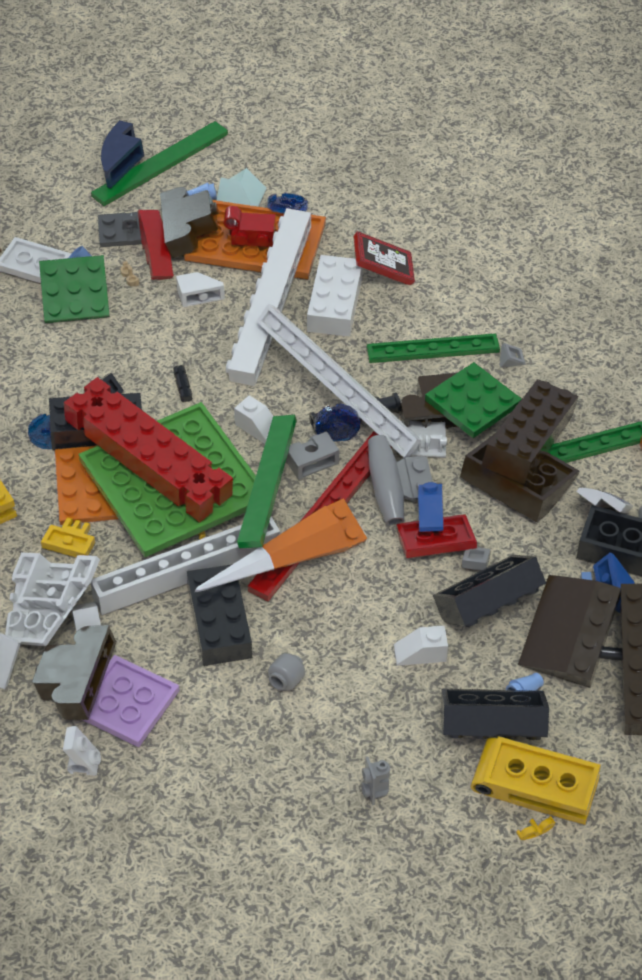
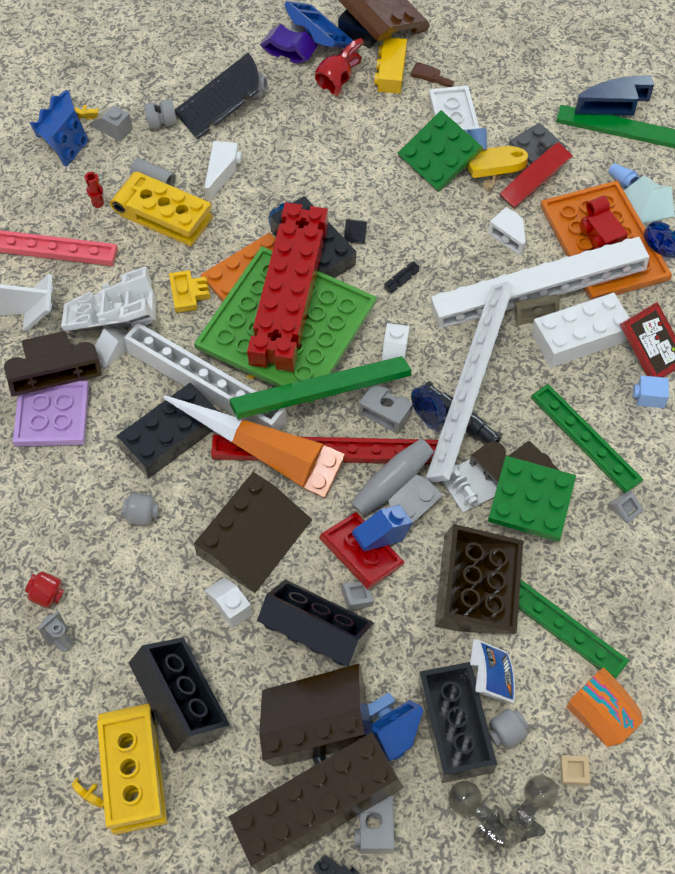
camera: 60 degrees right, 10 degrees up
brick [160,187,219,258] -> none
dark brown brick [481,379,579,484] -> none
light blue cone [506,673,544,691] -> none
none -> red head [24,571,65,608]
none -> dark brown slope [194,472,312,593]
none -> yellow tile [466,146,528,178]
none -> dark tan plate [514,294,560,325]
none -> light blue brick [632,376,669,408]

